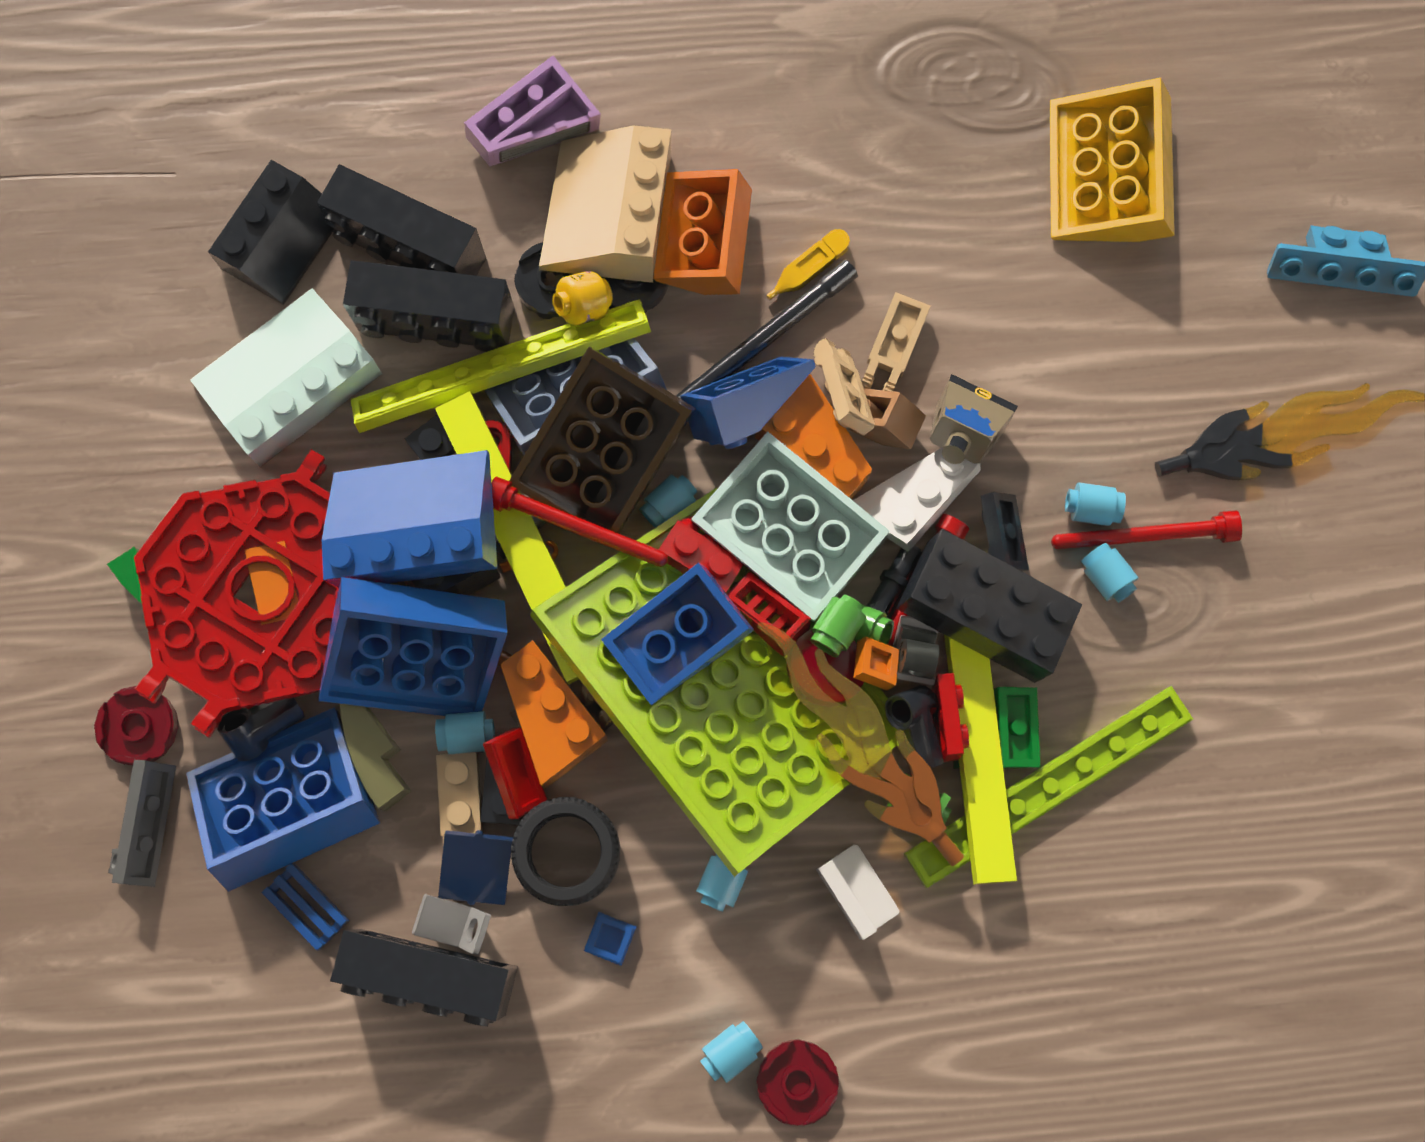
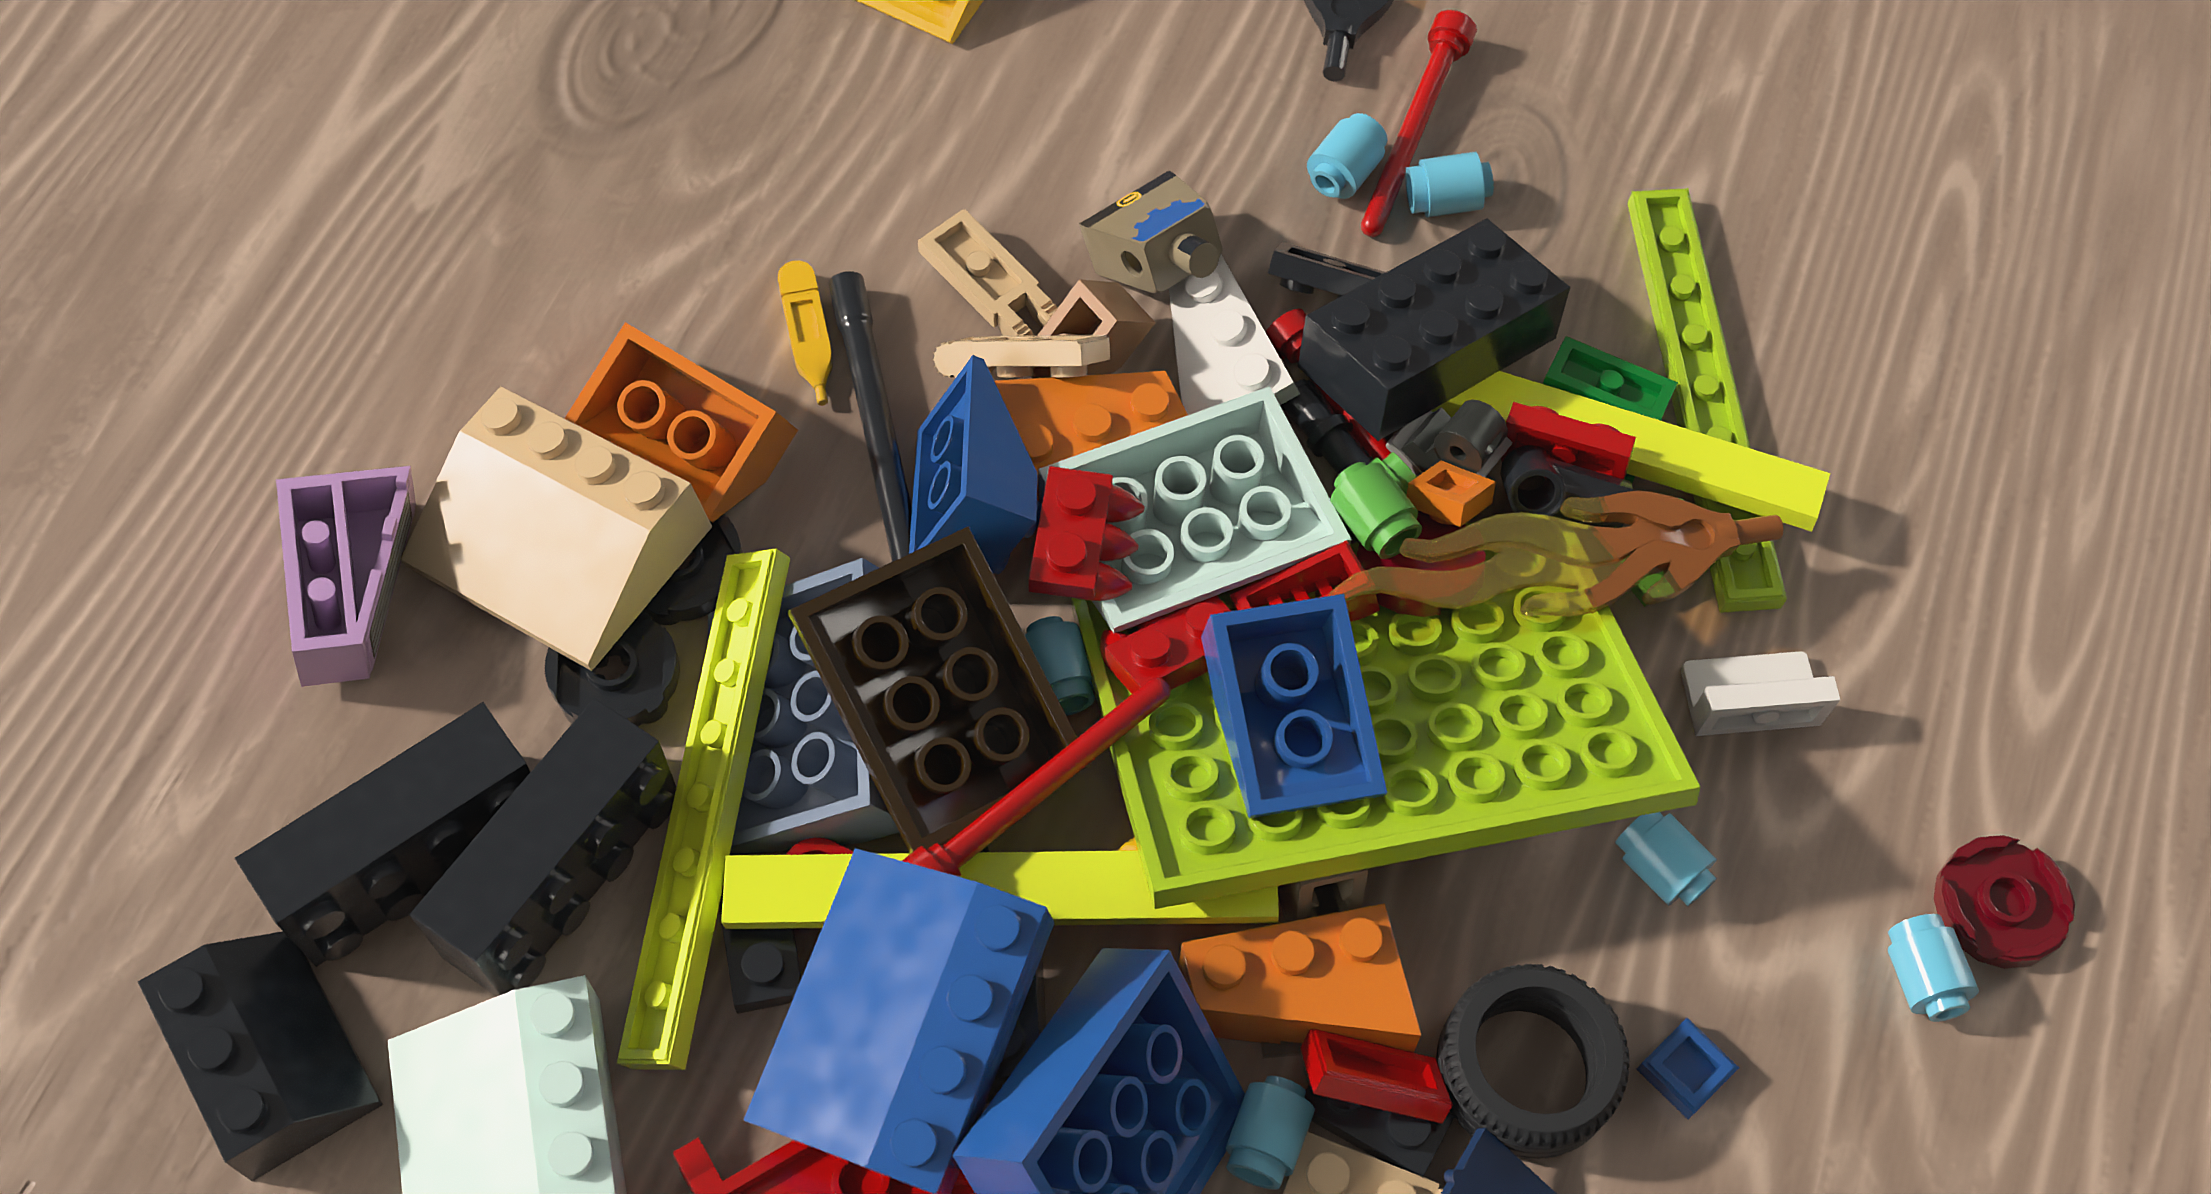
camera: 65 degrees left, 15 degrees down
yellow head [552,271,613,326] -> none
none -> red plate [1029,466,1145,601]

